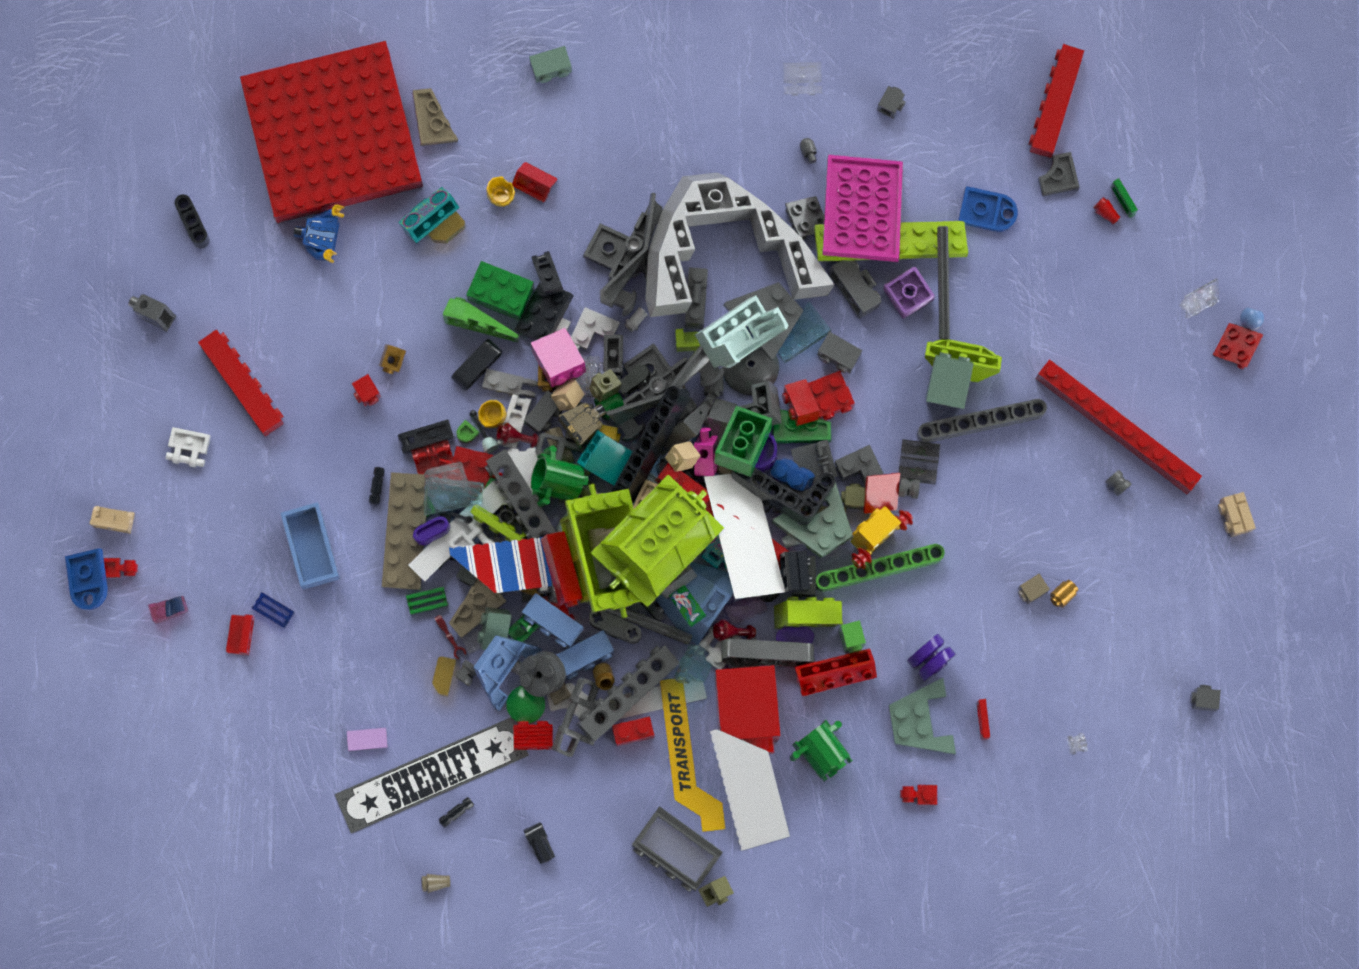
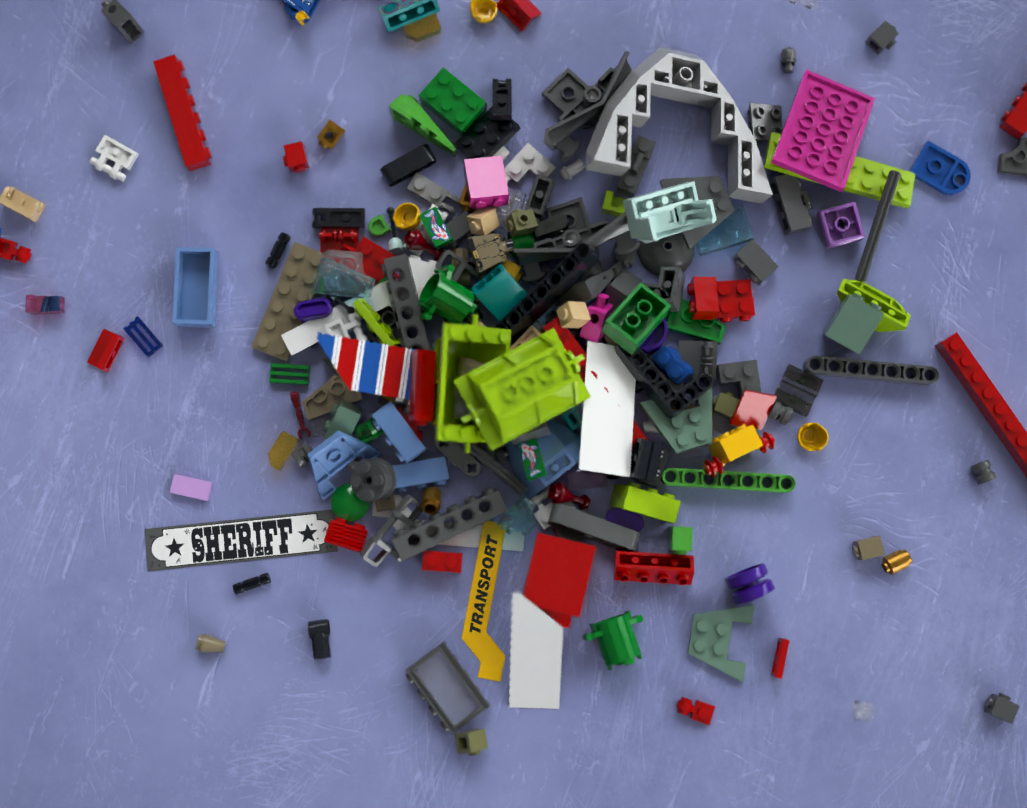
camera: 20 degrees right, 5 degrees up
none -> tile [419,207,454,249]
none -> yellow hair [797,422,829,451]

